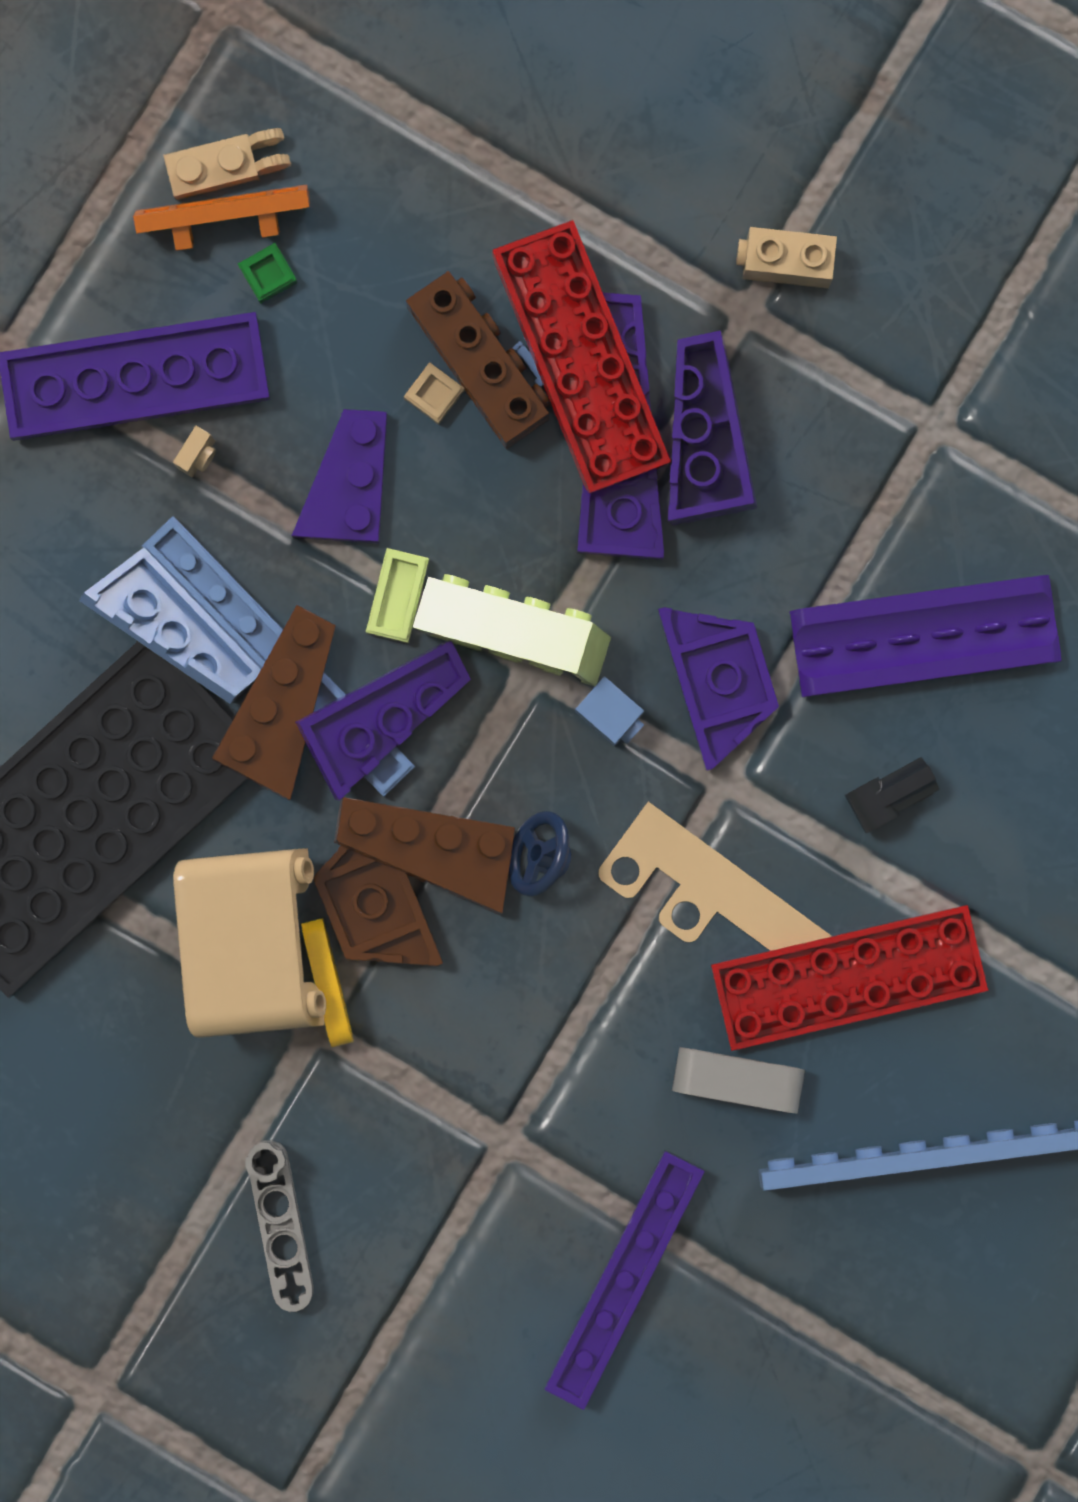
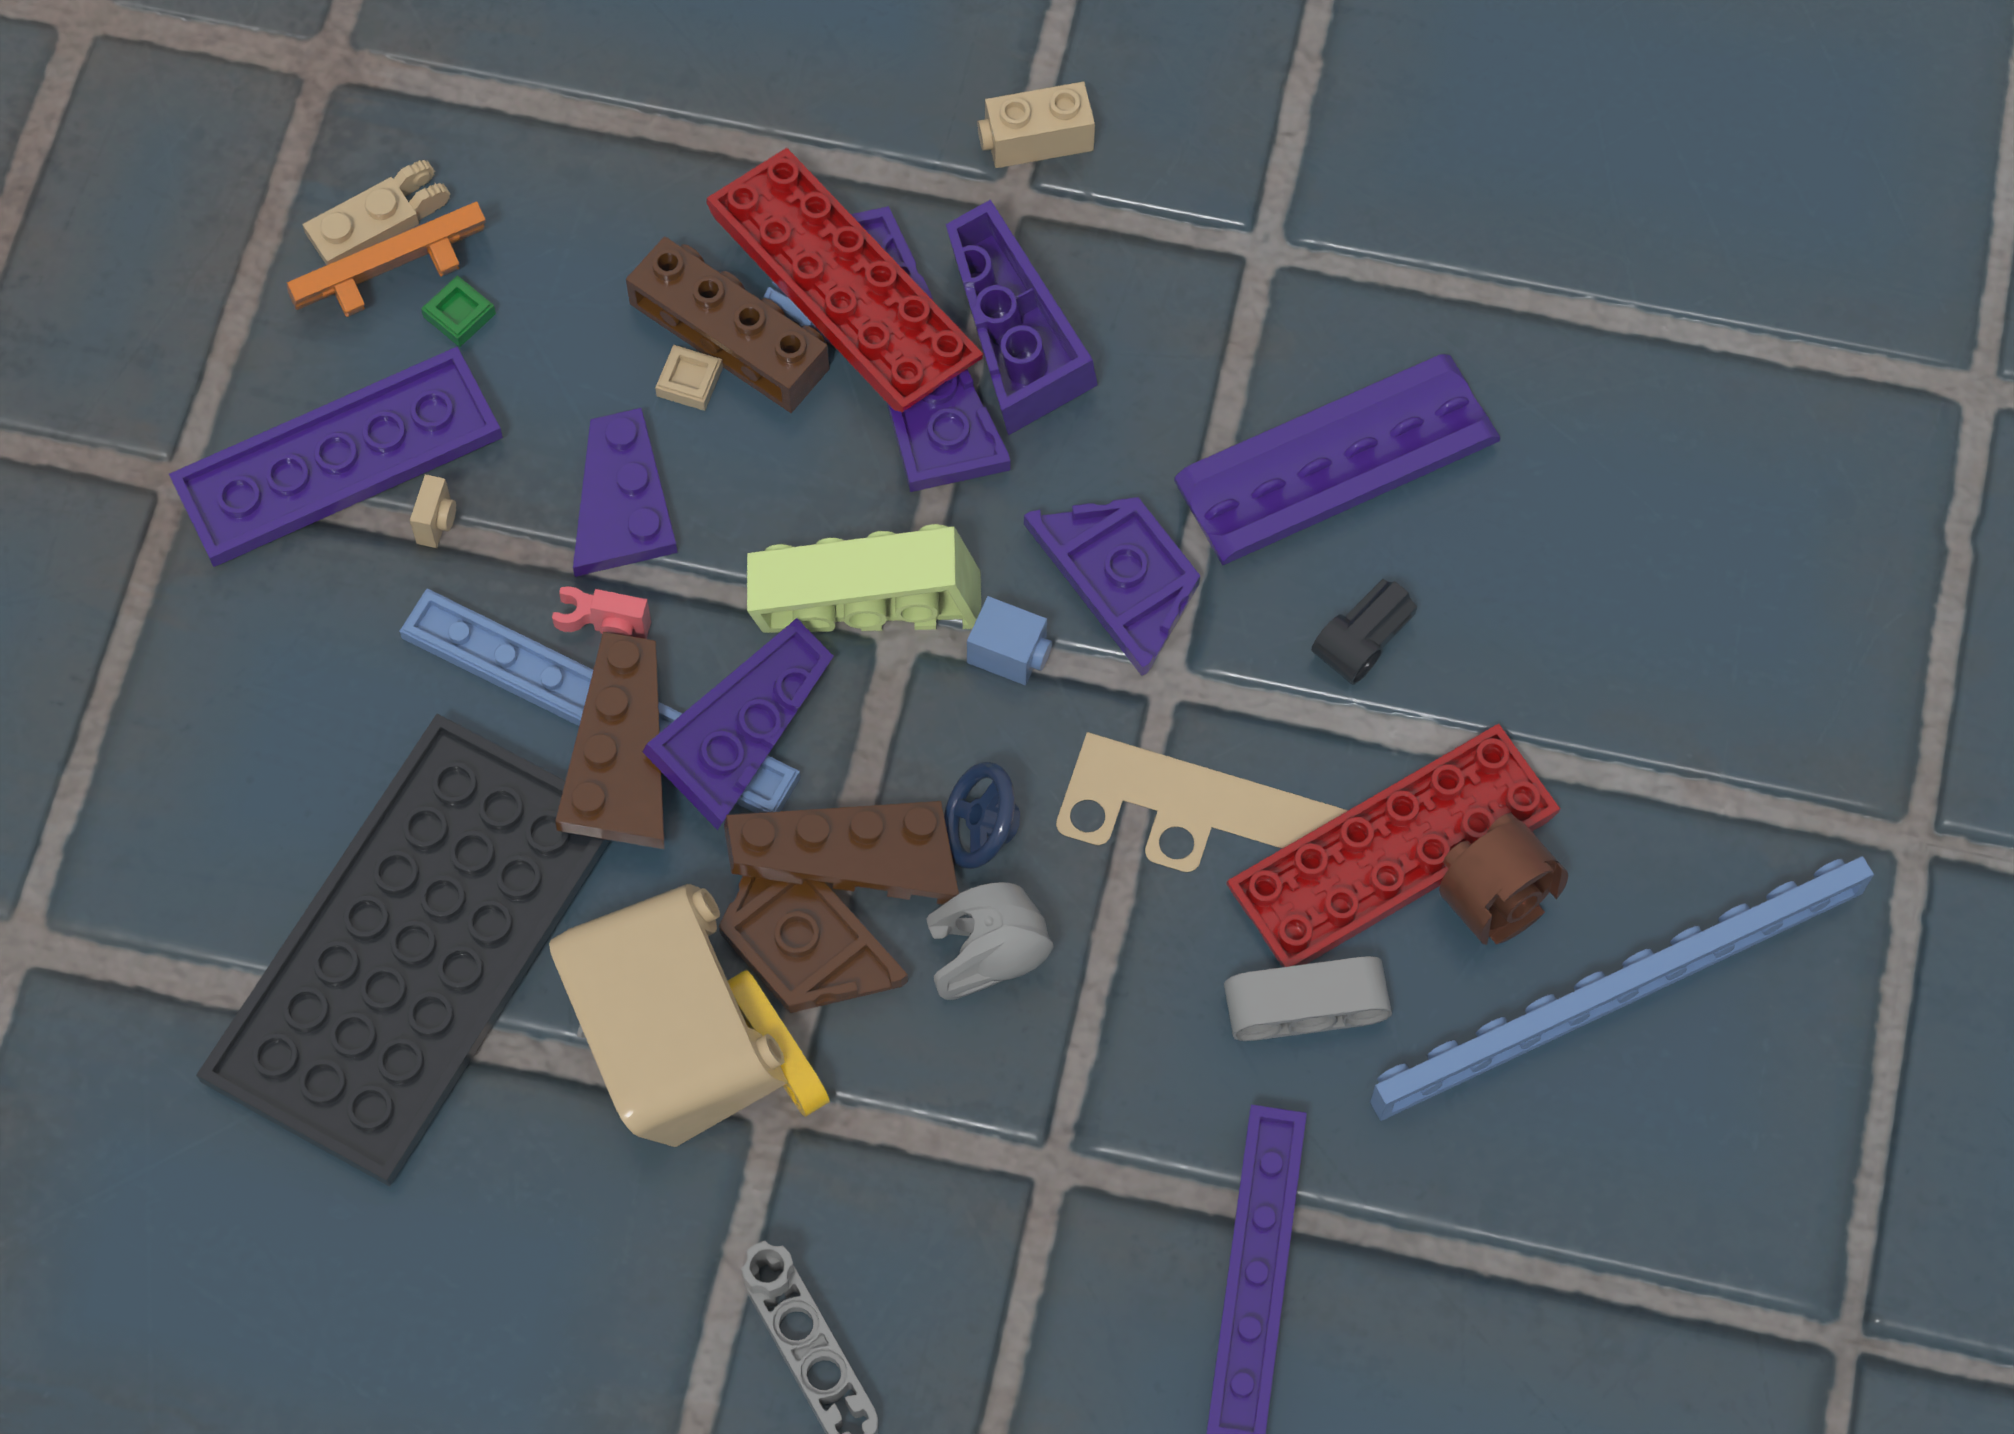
camera: 20 degrees left, 20 degrees down
medium blue wing [79,547,261,704] -> none
yellowish green tile [366,548,429,644] -> none
none -> coral plate [552,586,651,639]
none -> light grey helmet [926,882,1054,1000]
none -> copper brick [1439,813,1568,945]

